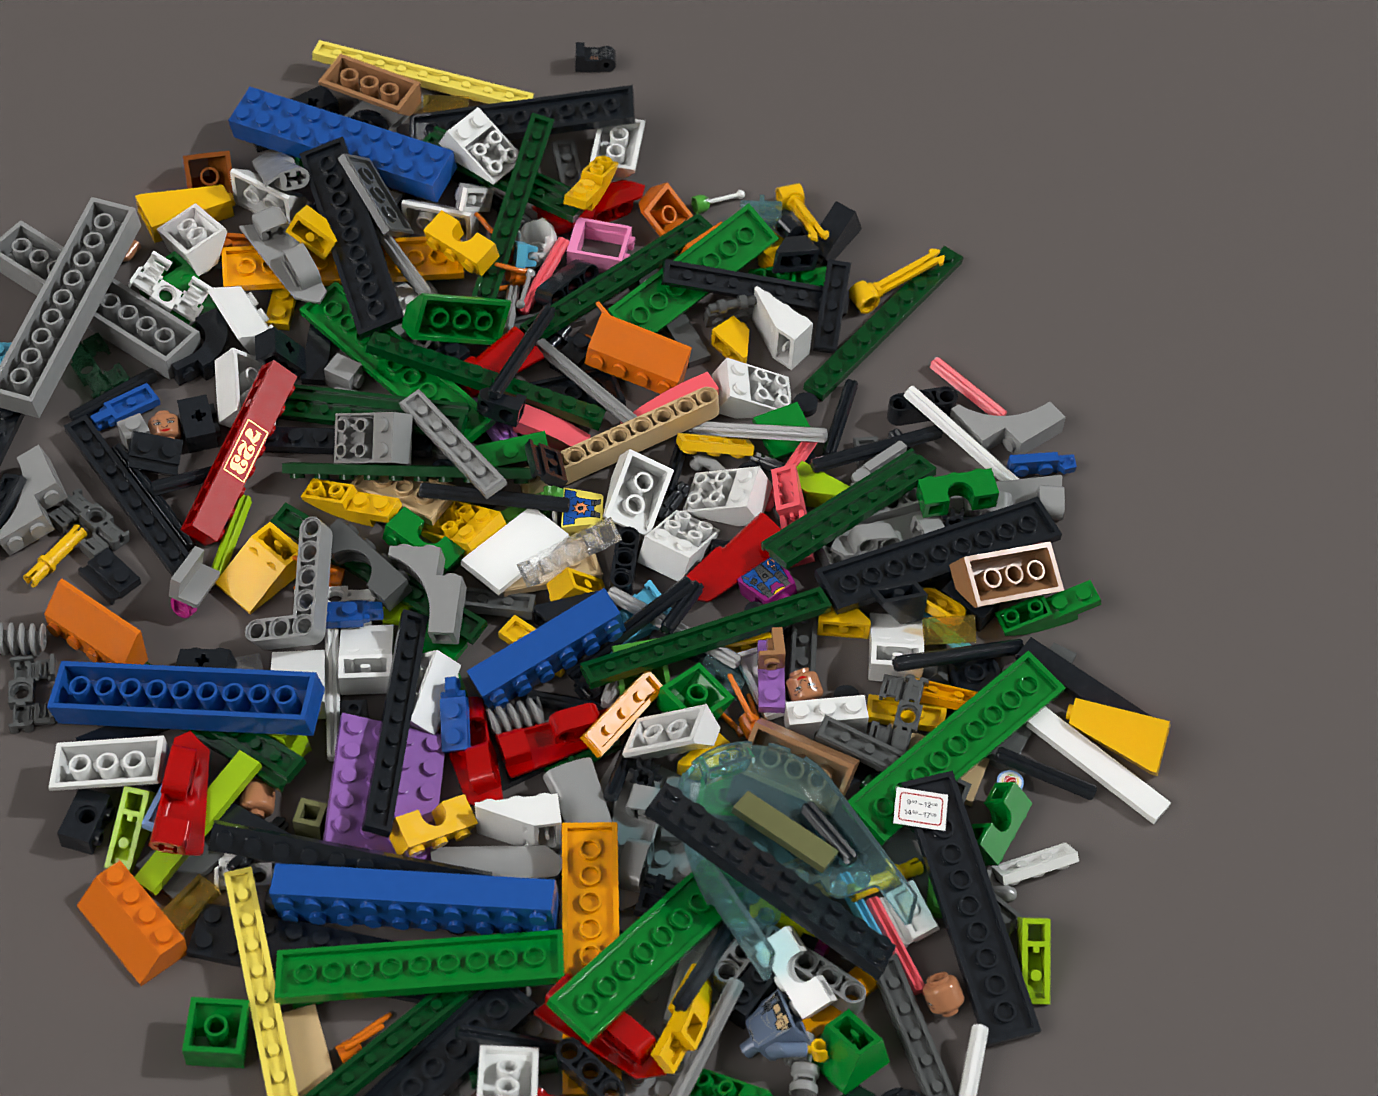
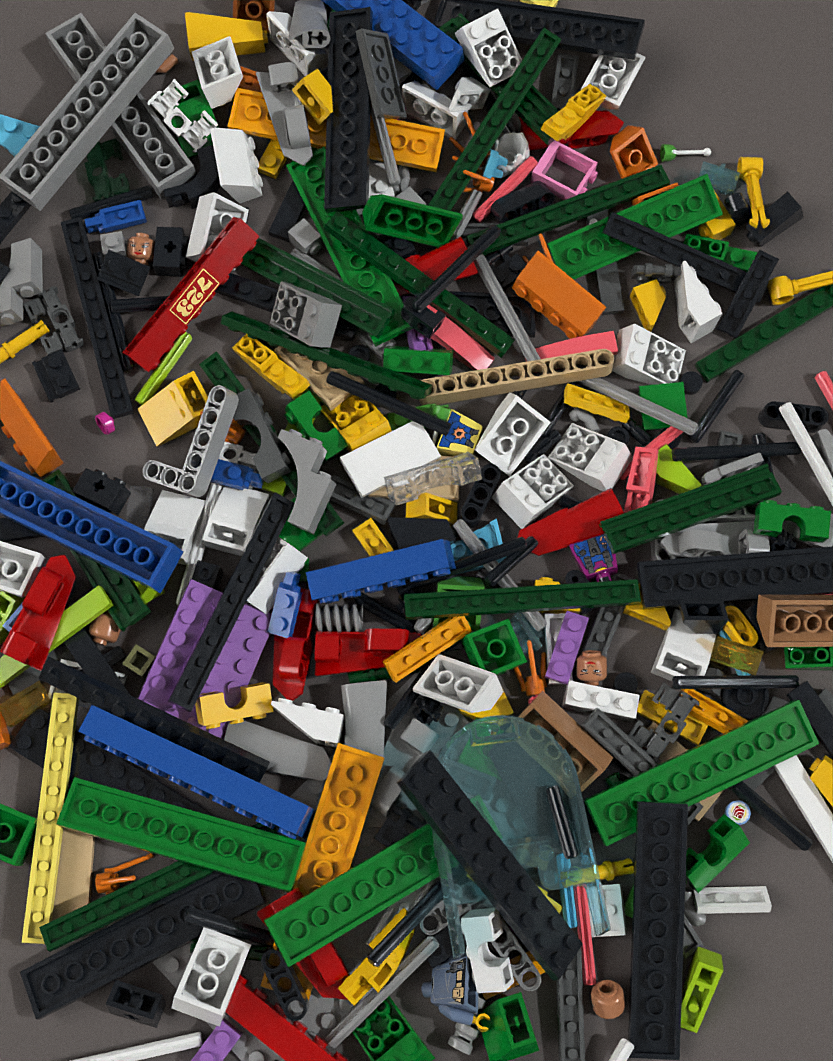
camera: 20 degrees right, 20 degrees up
light grey panel [168,546,220,608] -> none
black brick [255,327,306,376] -> none
light grey tile [399,389,507,499] -> none
yellow arch [423,210,500,277] -> none
light grey hinge [516,268,535,309] -> none
black plate [524,439,568,489] -> none
olive tile [731,791,839,874] -> none
medium nougat bracket [757,627,786,670] -> none
black slope [772,235,820,274] -> none
white sticker [893,787,948,831] -> none

